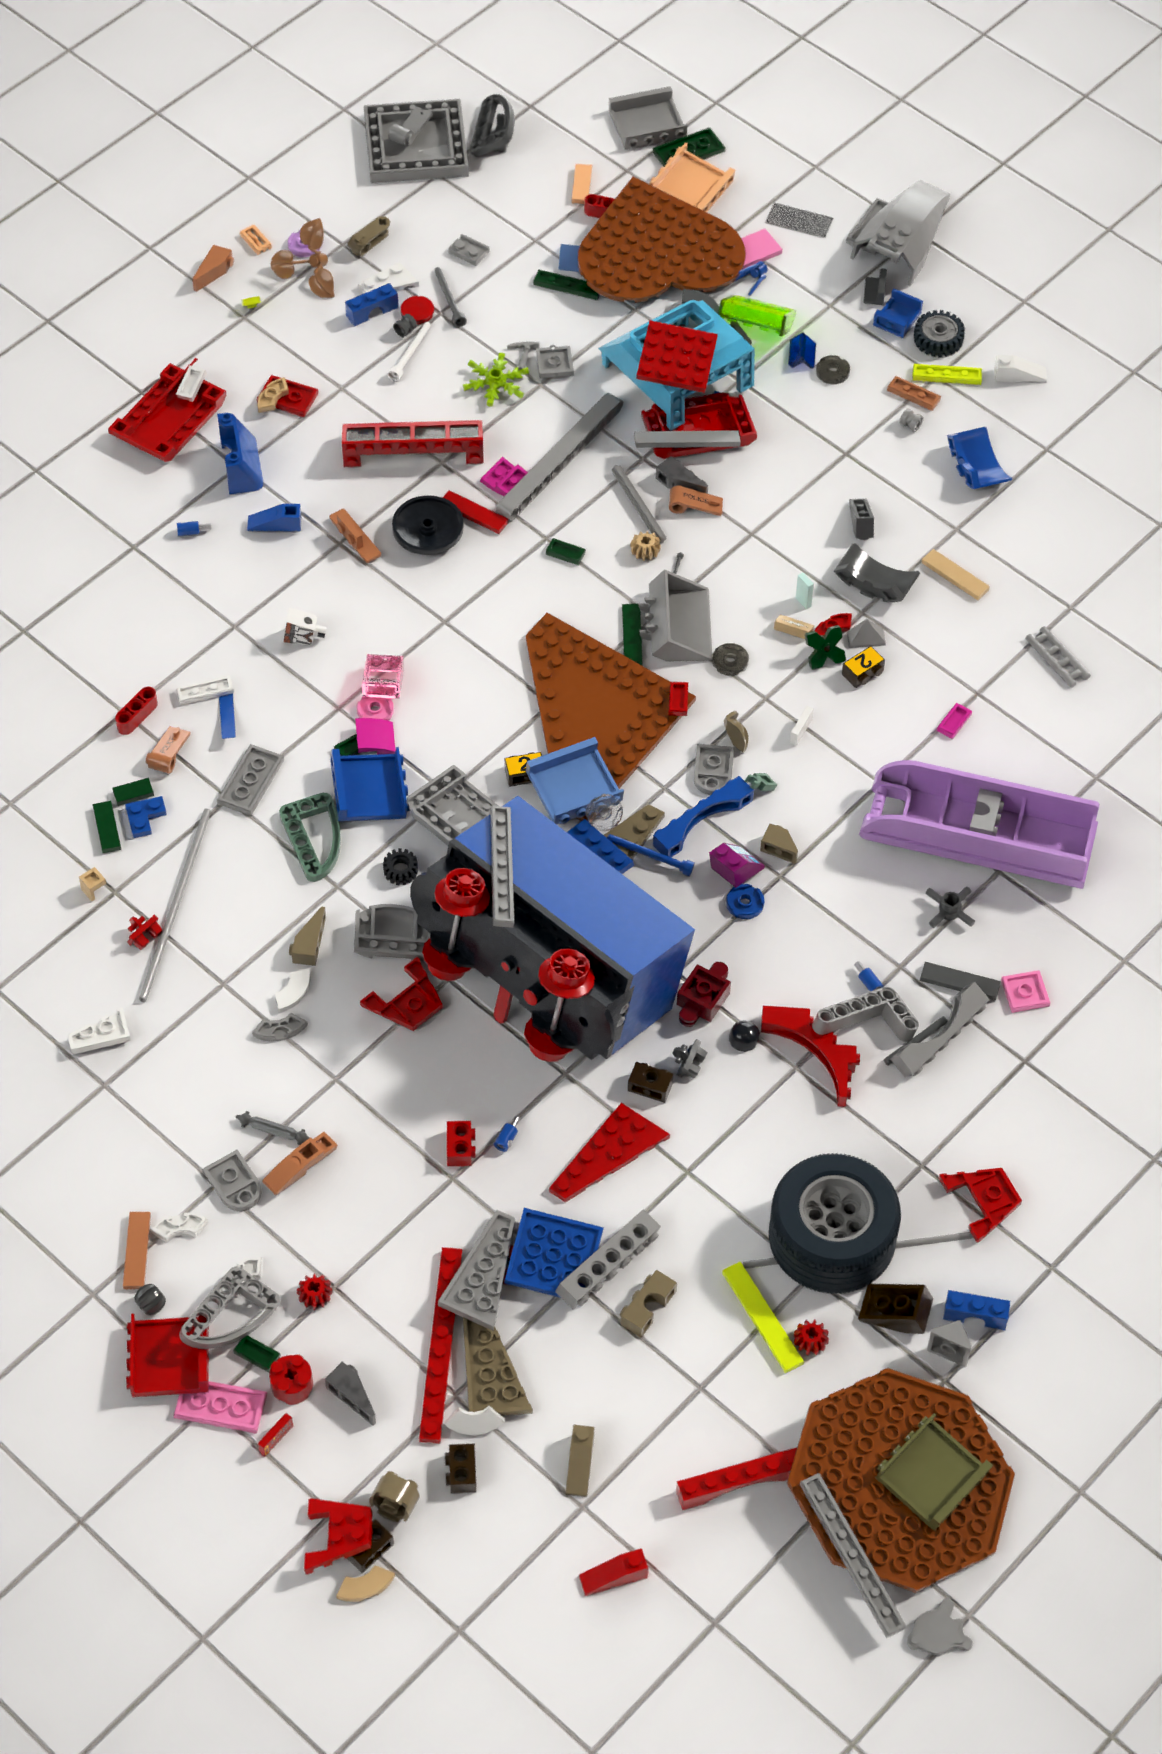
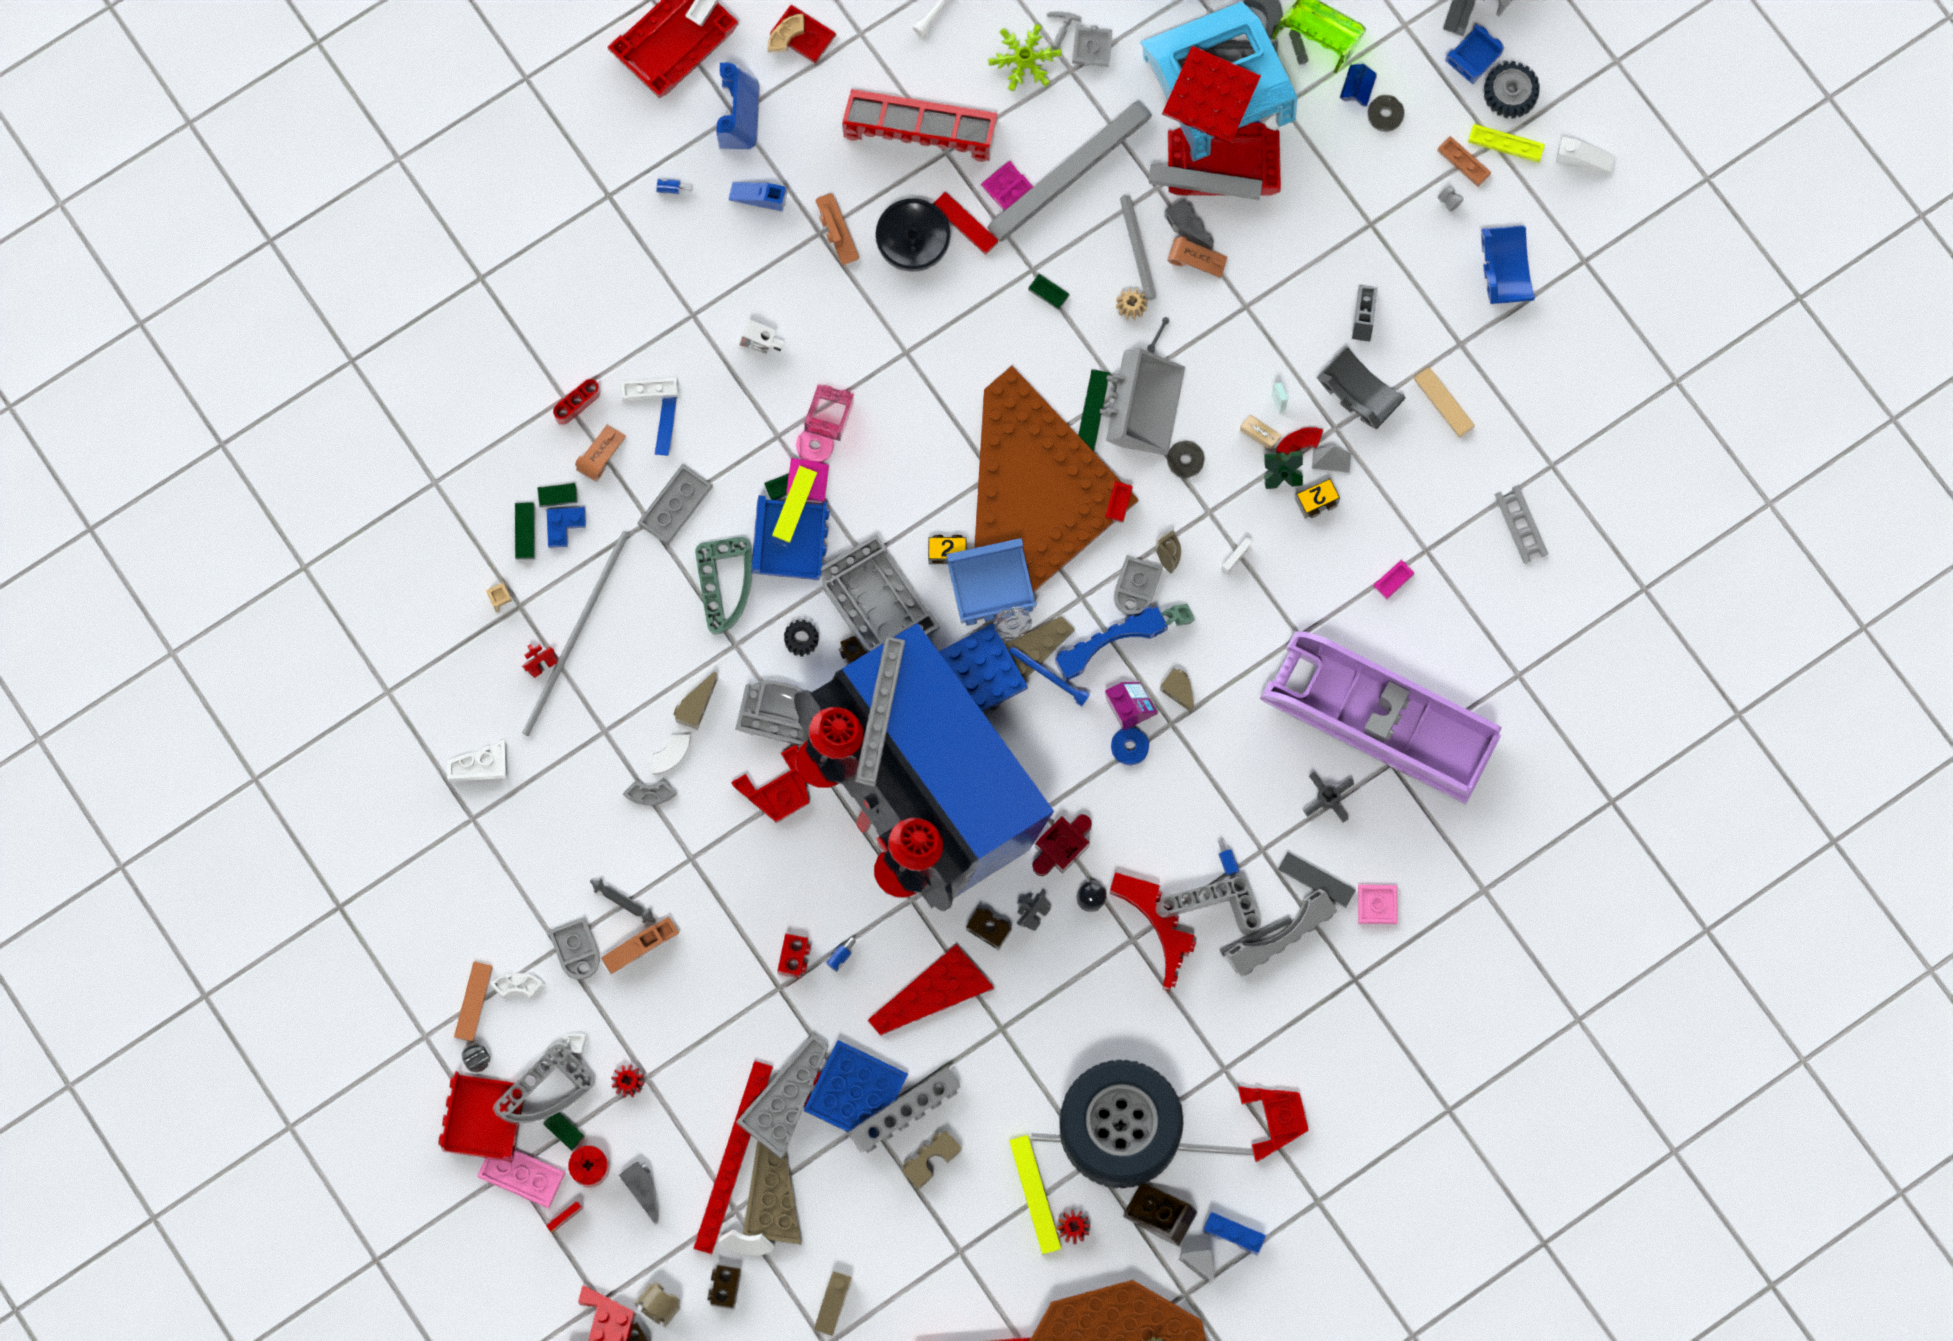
camera: 15 degrees right, 20 degrees up
none -> neon yellow tile [772,466,817,543]

